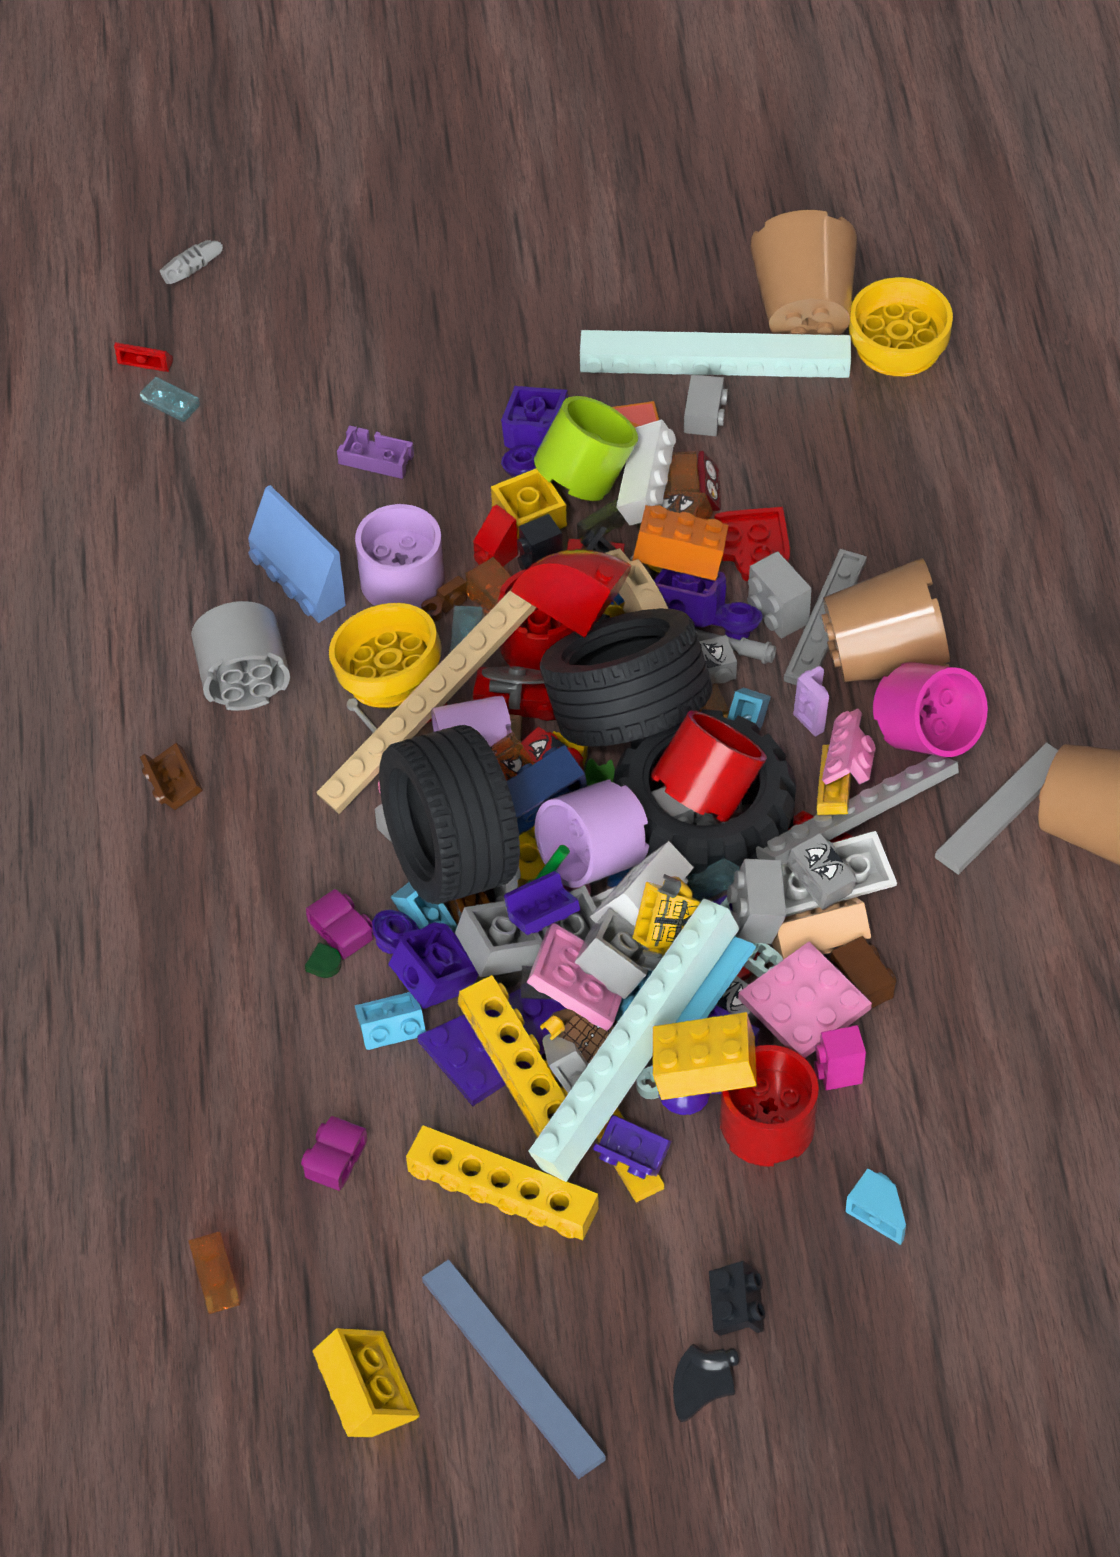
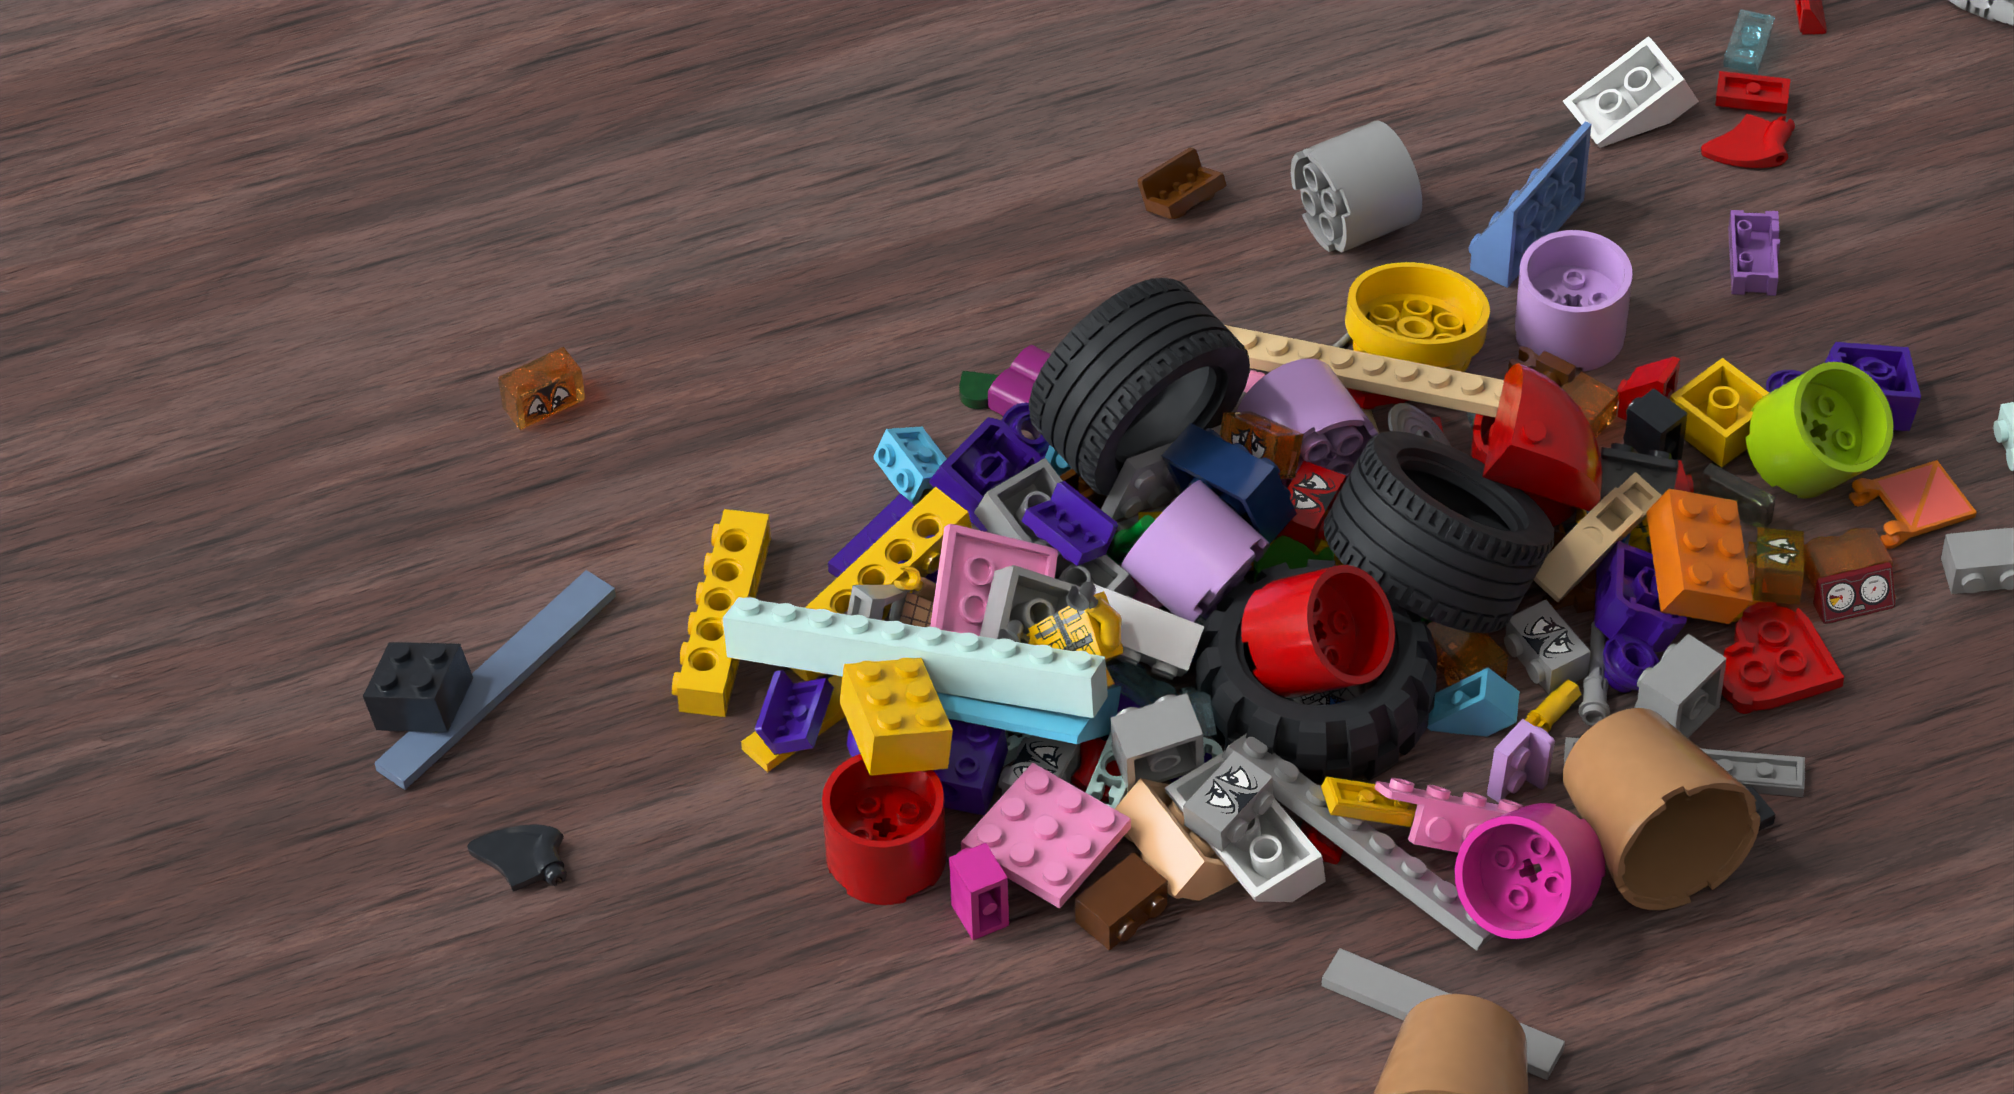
camera: 75 degrees right, 5 degrees down
magenta brick [301,1116,367,1191] -> none
yellow slope [313,1328,420,1437] -> none
white brick [616,419,676,525] -> none
black bracket [709,1261,765,1336] -> none
medium azure slope [845,1169,906,1245] -> none
none -> black brick [363,642,473,732]
none -> yellow piece [1525,679,1582,733]
none -> white slope [1563,36,1699,148]
none -> red arm [1701,114,1795,168]
none -> red plate [1715,71,1791,114]

